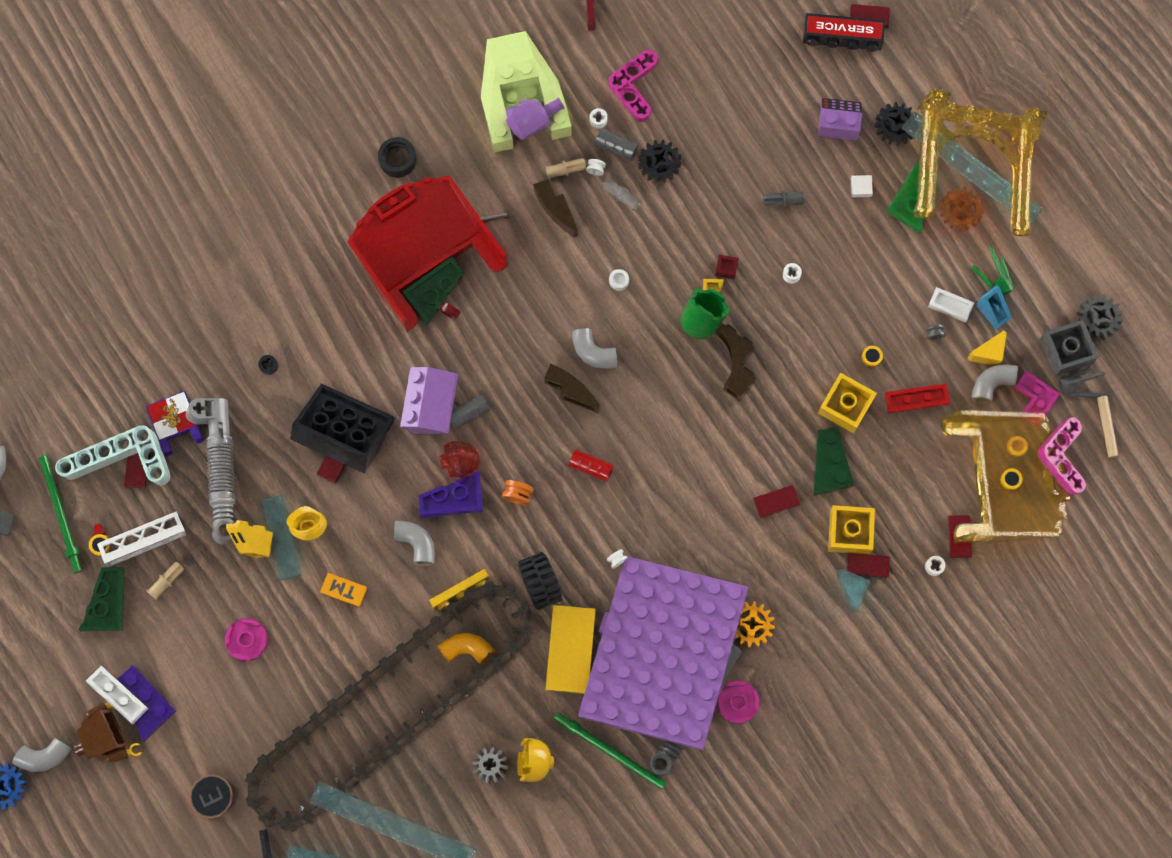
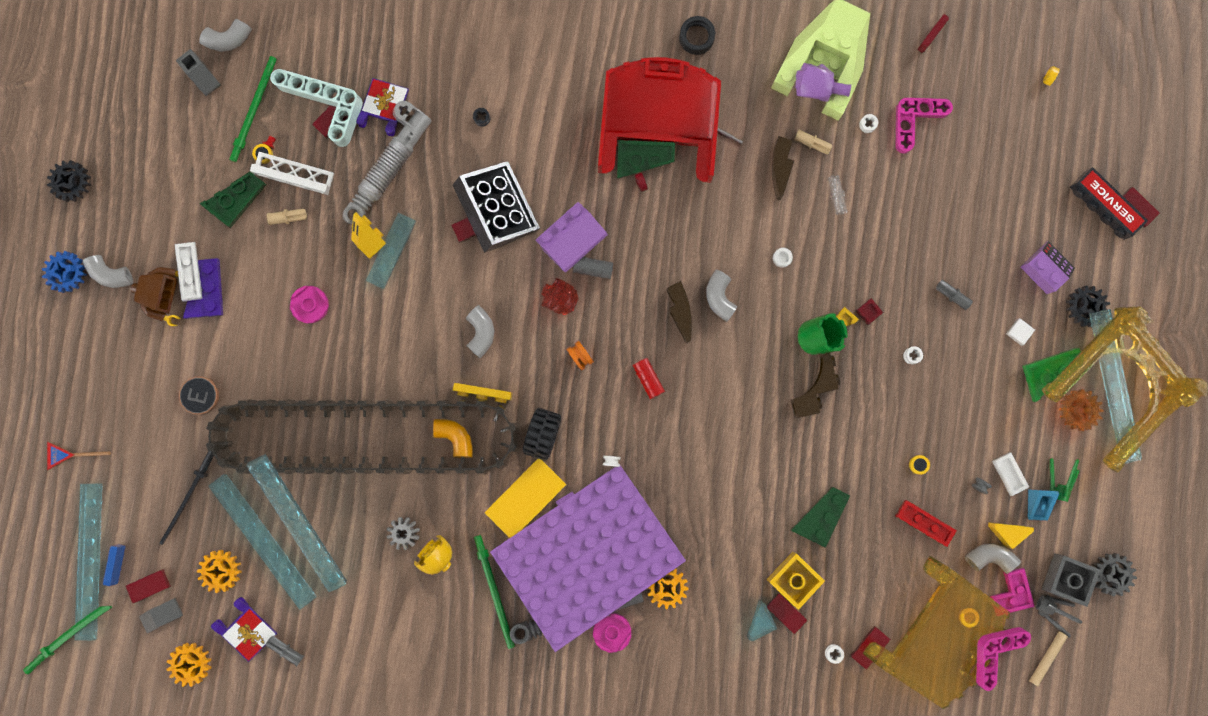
camera: 40 degrees right, 10 degrees up
yellow hat [286,506,327,541] -> none
light orange tile [320,573,368,608] -> none
dark purple wing [419,471,483,518] -> none
white bush [586,159,606,176] -> none
dark grey axle [595,129,639,161] -> none
black gear [638,140,682,183] -> none
dark red tile [753,485,800,518] -> none
yellow brick [818,373,877,434] -> none
tile [1000,468,1023,490] -> none

